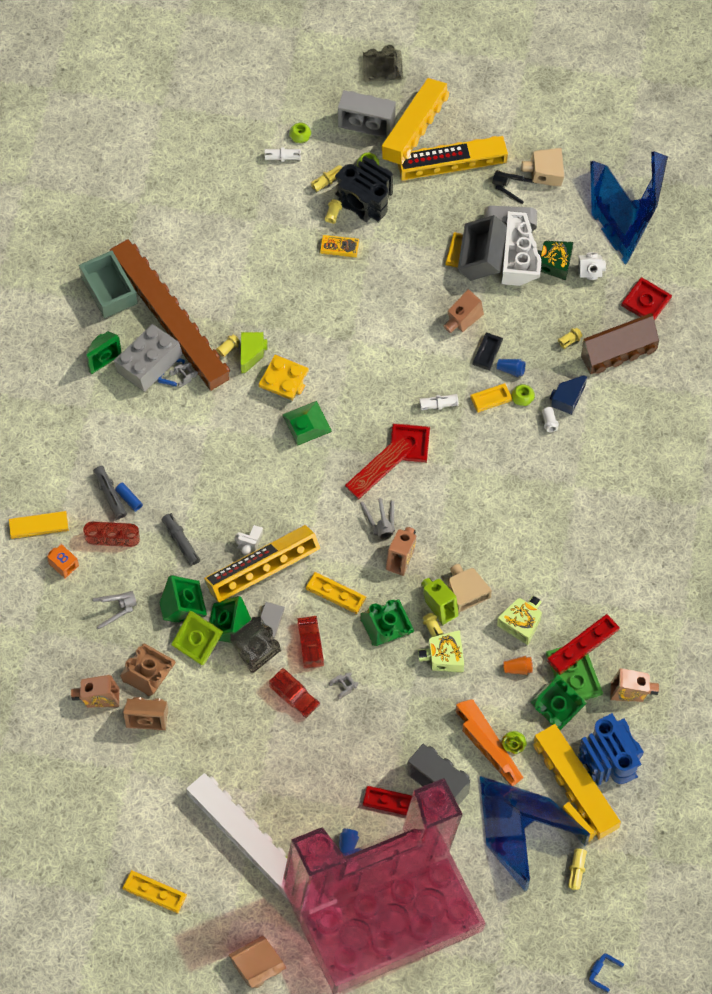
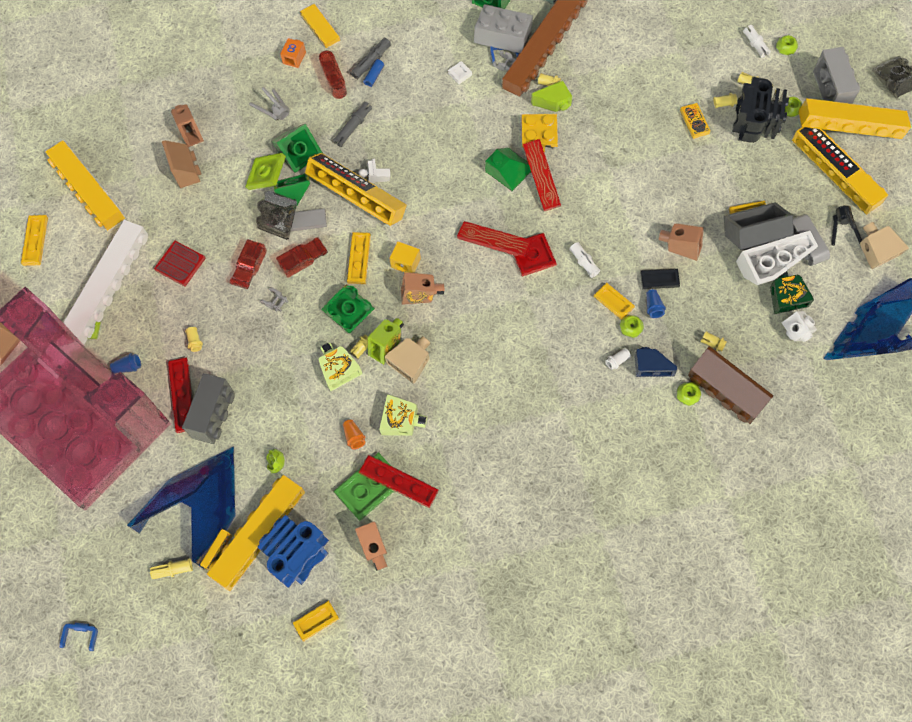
camera: 70 degrees right, 5 degrees up
medium nougat slope [120,643,176,696] -> none
light grey plant [360,498,395,538] -> none
orange wedge [455,699,524,787] -> none
green slope [530,674,587,730] -> none
red tile [621,277,672,321] -> none
none -> yellow brick [45,140,125,231]
none -> red tile [154,241,206,287]
none -> light yellow pin [185,327,203,352]
none -> yellow tile [293,600,339,642]
none -> yellow piece [389,241,421,273]
none -> white tile [448,61,472,84]
none -> red tile [523,139,561,212]
none -> lime plate [677,382,701,406]

